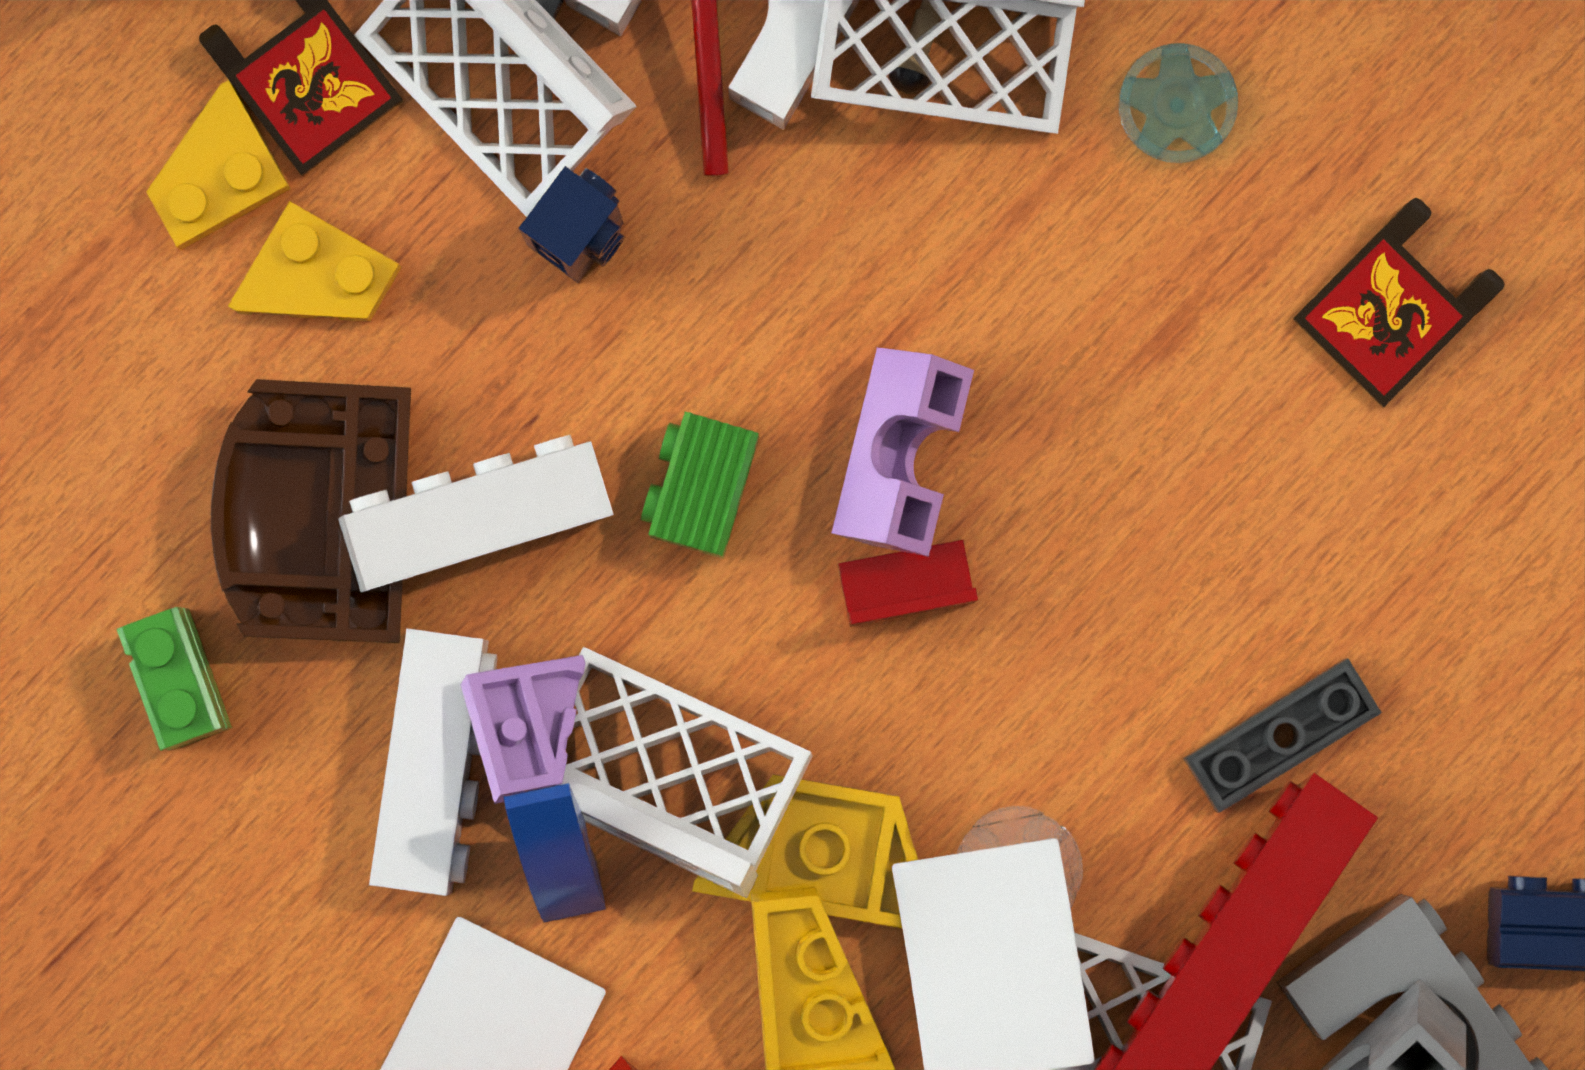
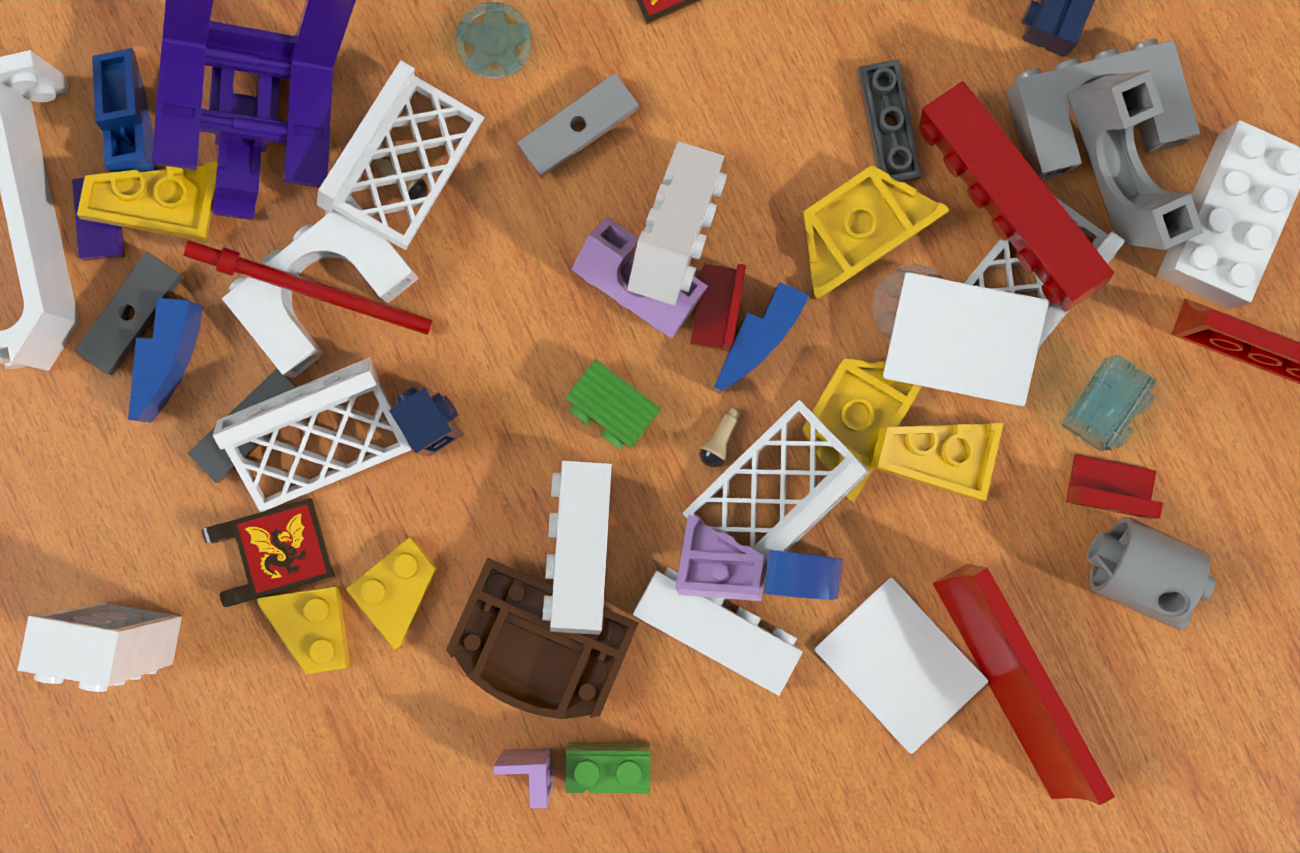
camera: 70 degrees left, 0 degrees up
none -> lavender panel [494,748,553,809]
none -> light grey tile [517,73,639,178]
none -> white wedge [627,141,728,306]
none -> tan piece [699,408,741,467]
none -> blue slope [712,282,810,394]
none -> yellow wing [803,165,950,300]

